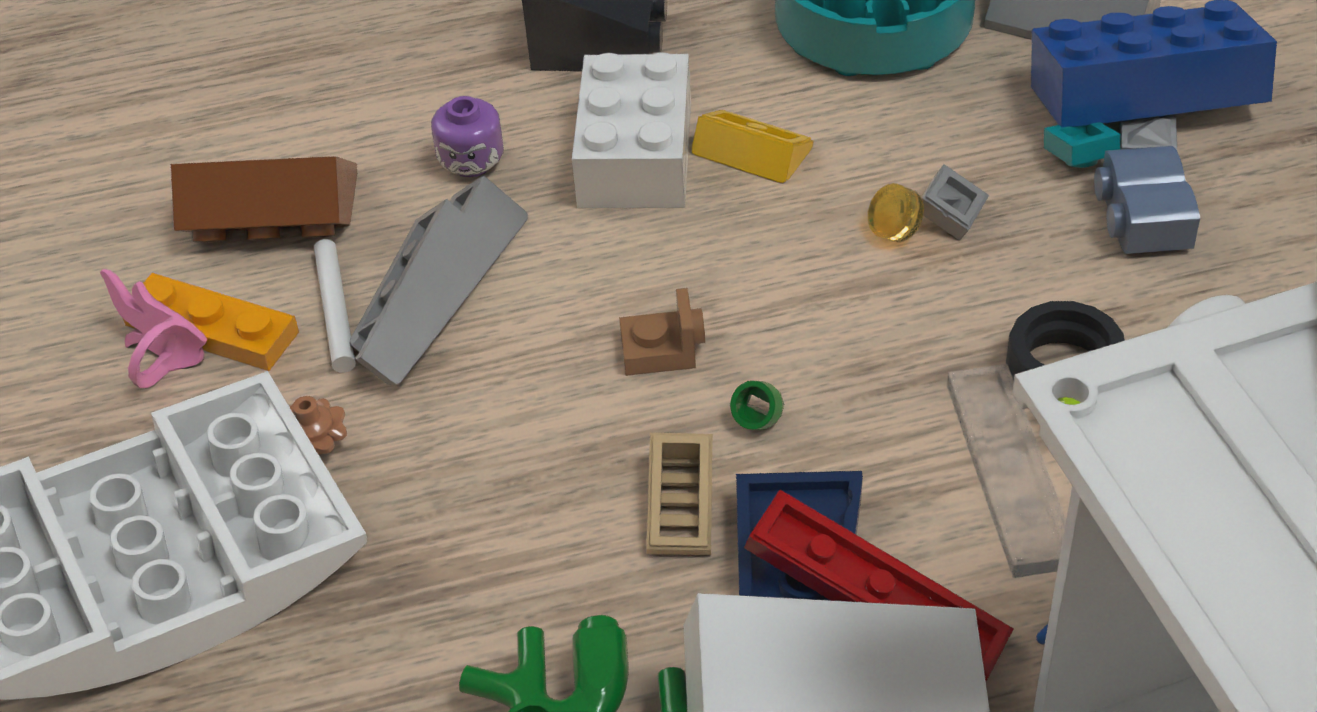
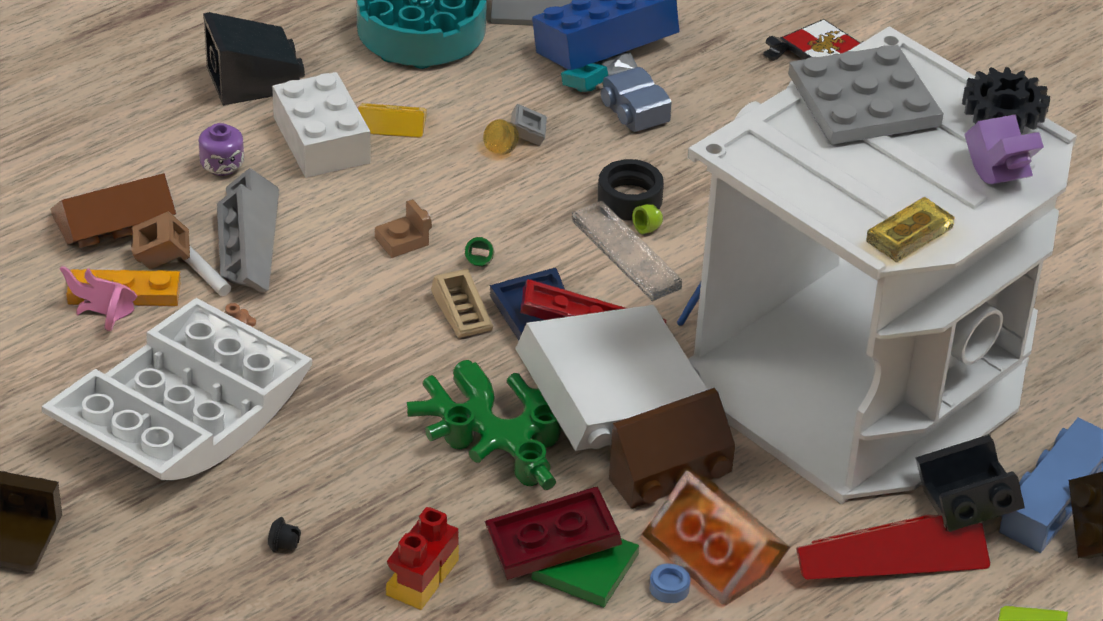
camera: 30 degrees left, 5 degrees down
none -> medium nougat brick [131,211,190,269]

